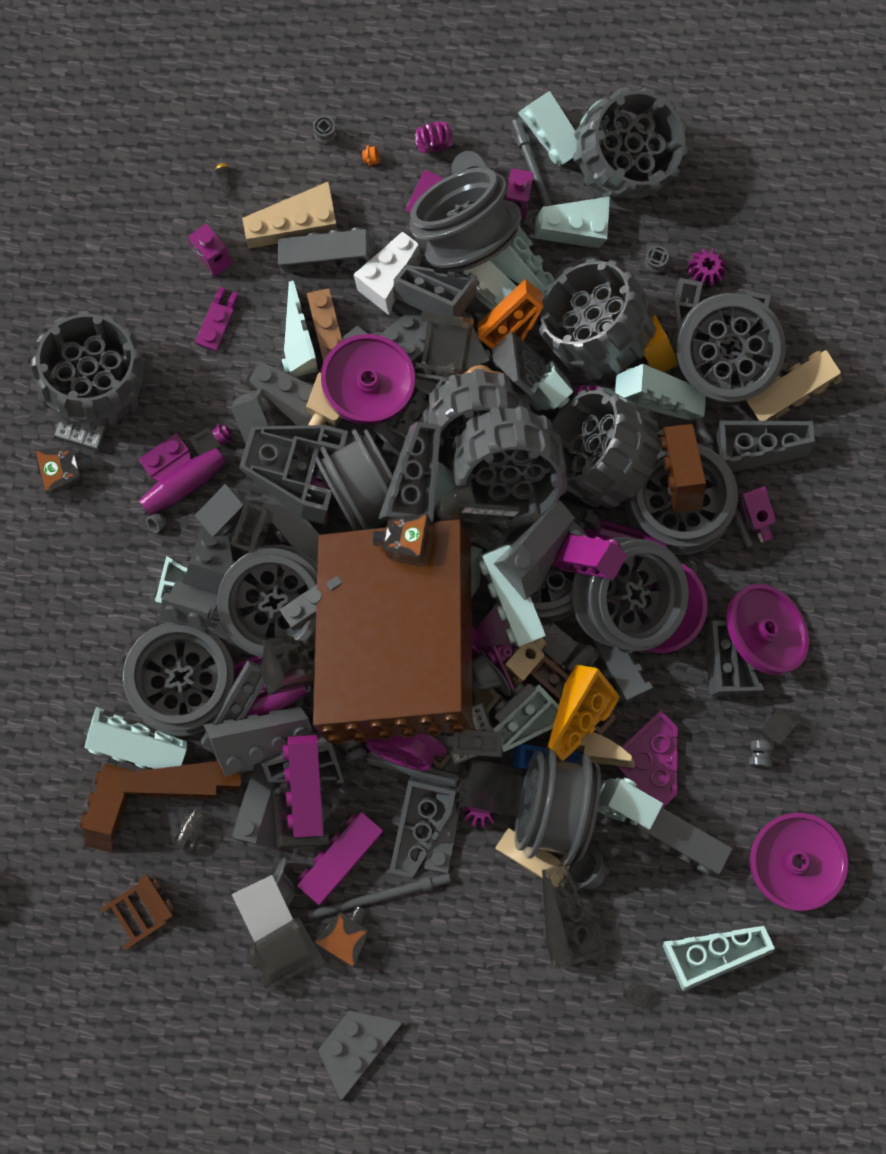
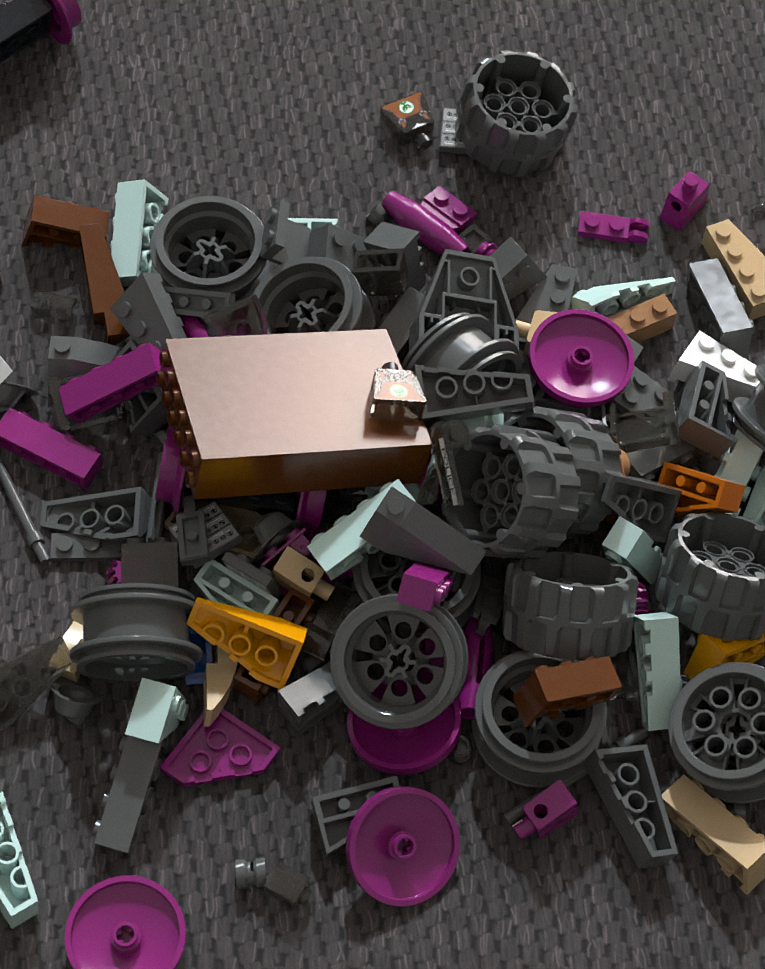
camera: 75 degrees right, 15 degrees down
dark grey hinge [279,576,342,631] -> none

